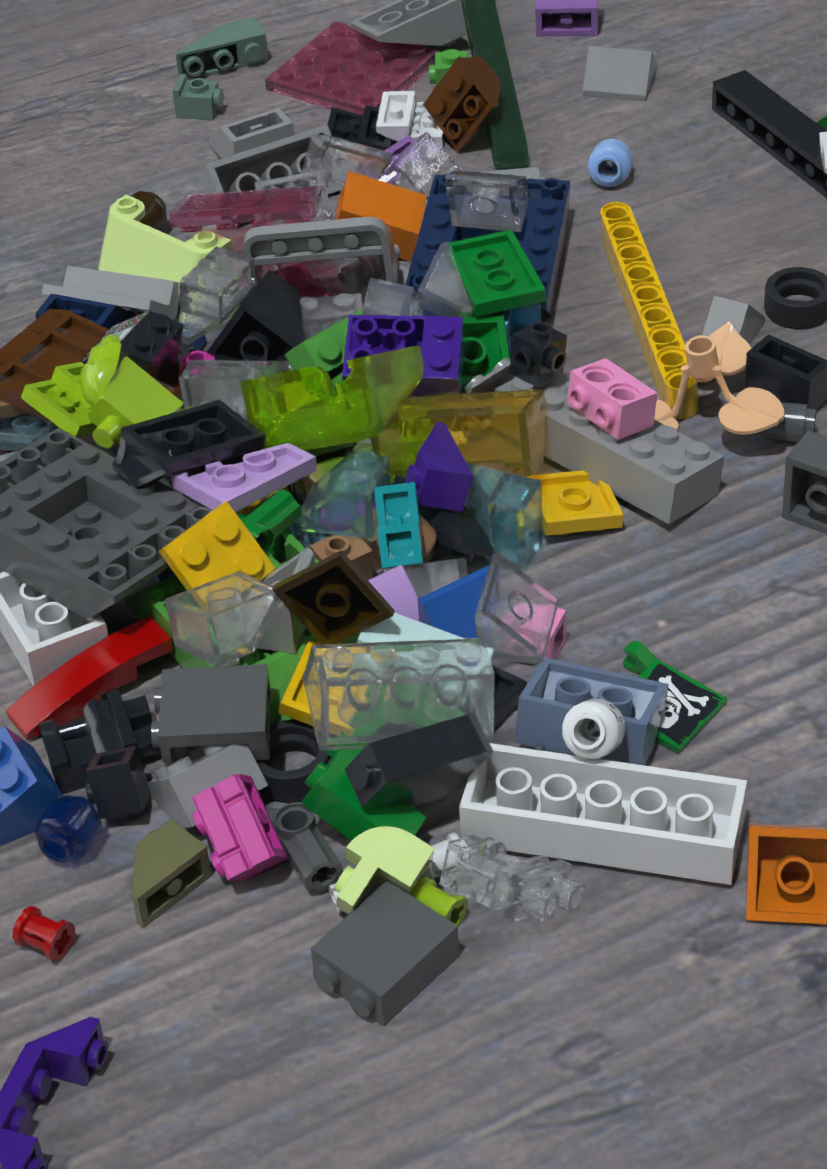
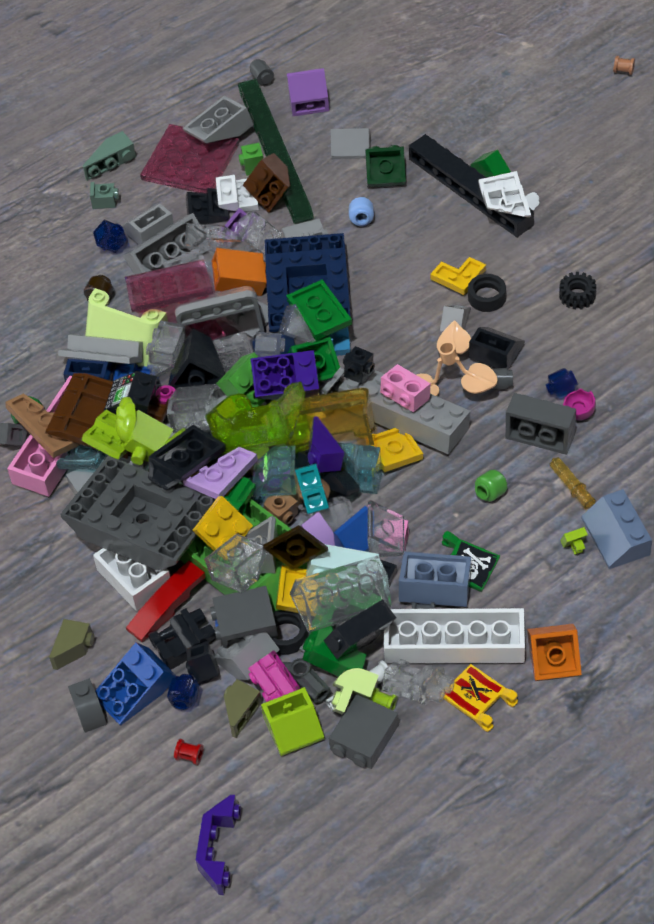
camera: 10 degrees left, 10 degrees up
clear slope [445,171,529,232] -> none
white head [562,699,625,759] -> none
yellow beam [600,202,698,419] -> none
none -> clear blue brick [93,219,127,253]
none -> lime slope [261,687,325,756]
none -> dark green plate [365,145,406,187]
none -> yellow plate [430,257,486,295]
none -> yellow flag [440,664,518,732]
none -> bright green head [475,470,507,502]

